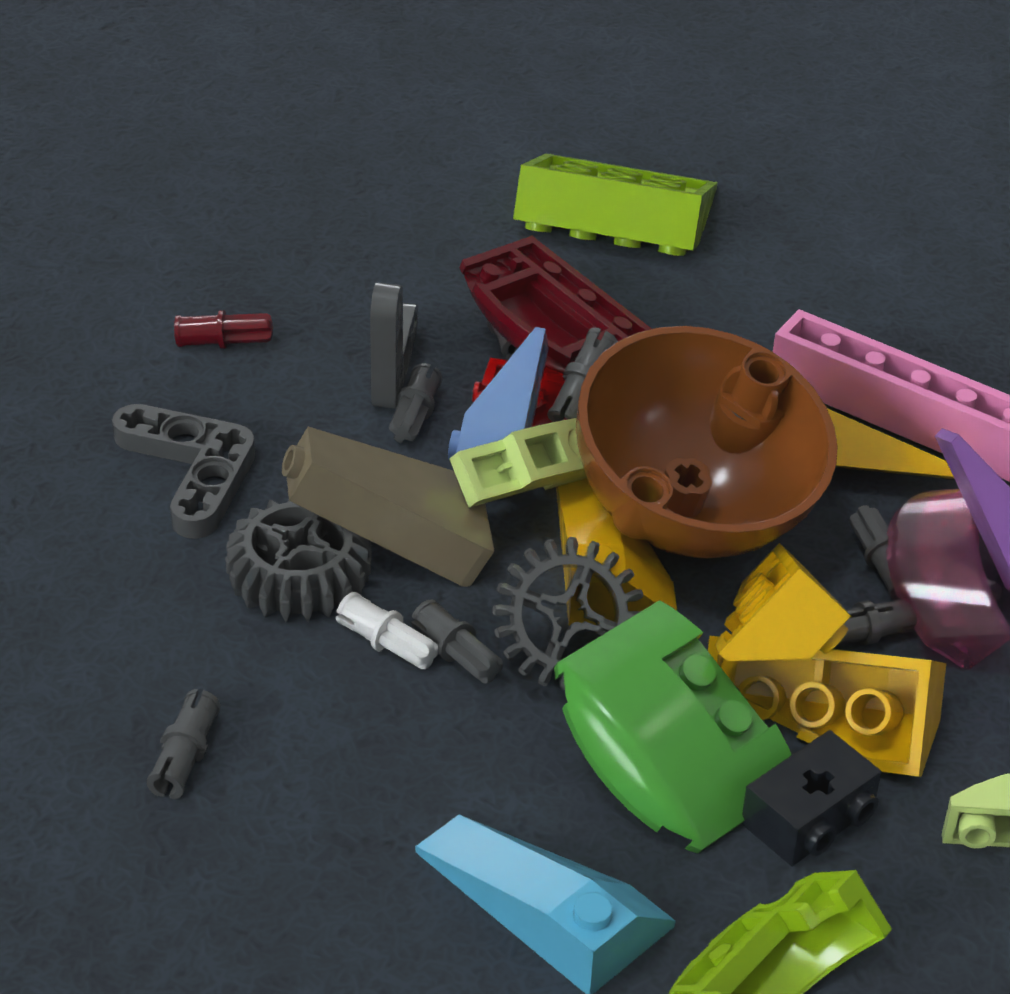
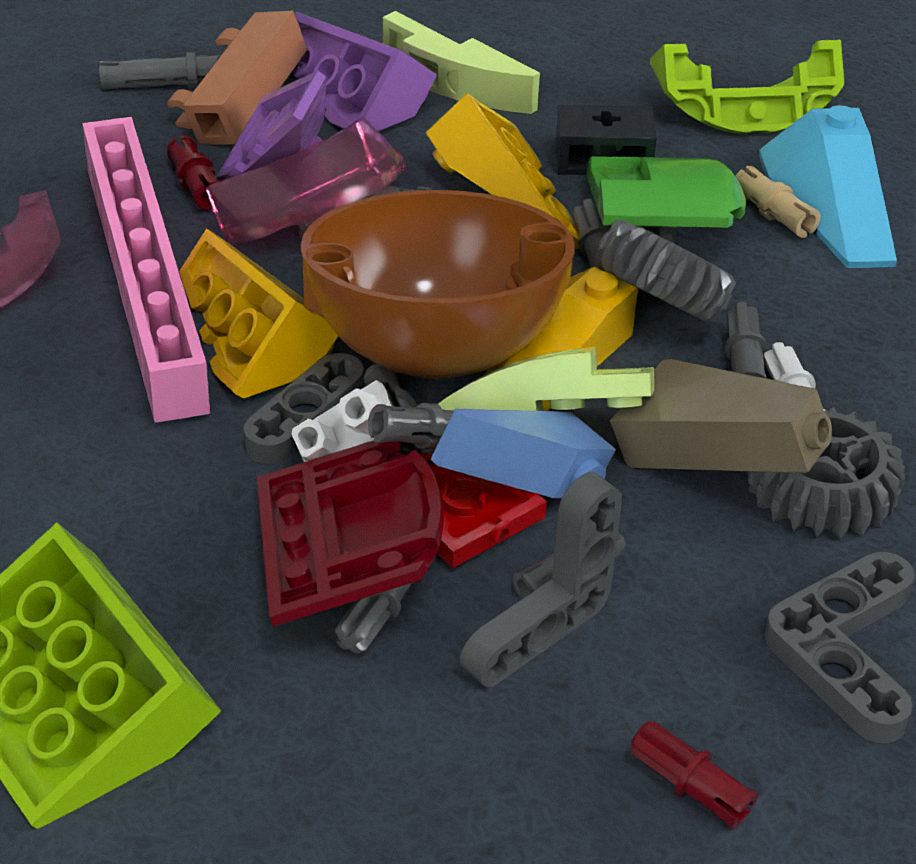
camera: 140 degrees left, 0 degrees up
yellow wedge [715,543,851,661] -> none
none -> tan pin [735,166,821,238]

